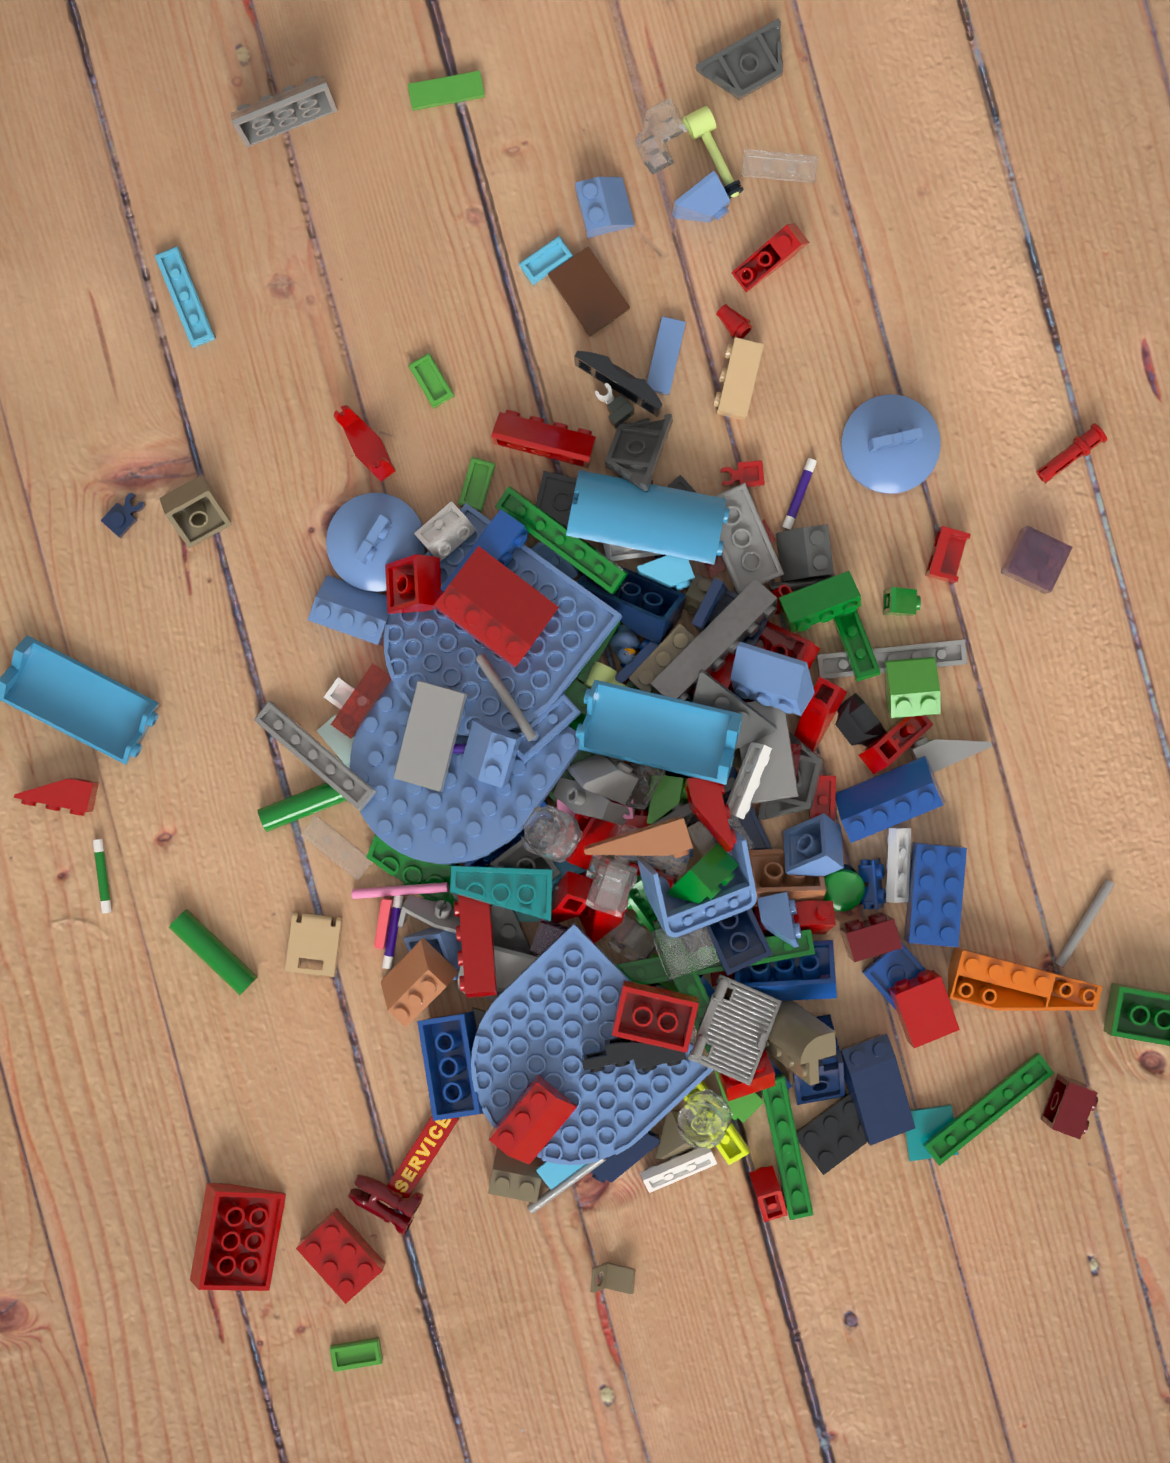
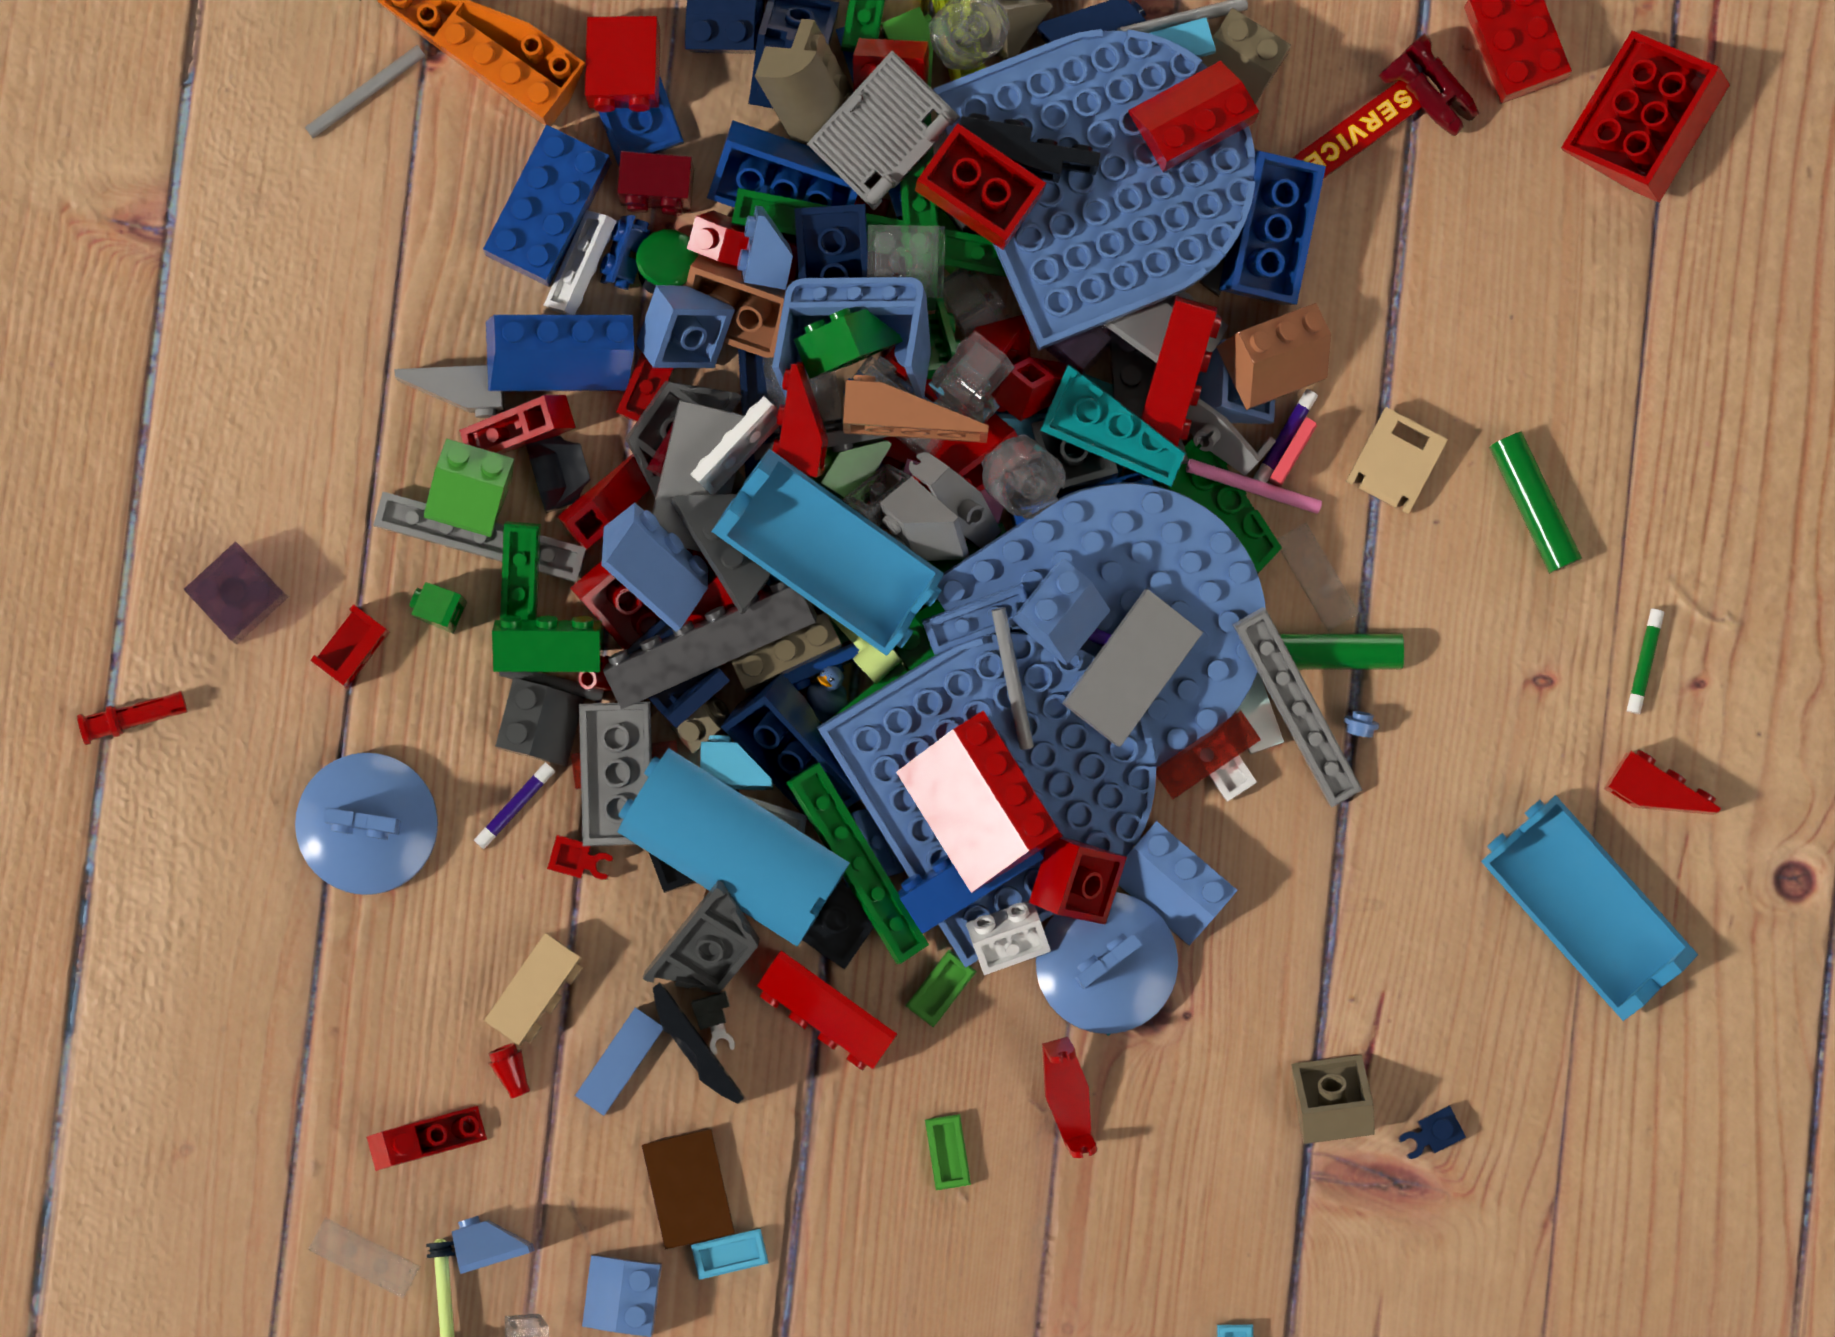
camera: 165 degrees left, 5 degrees down
none -> medium blue plate [1344,711,1379,738]

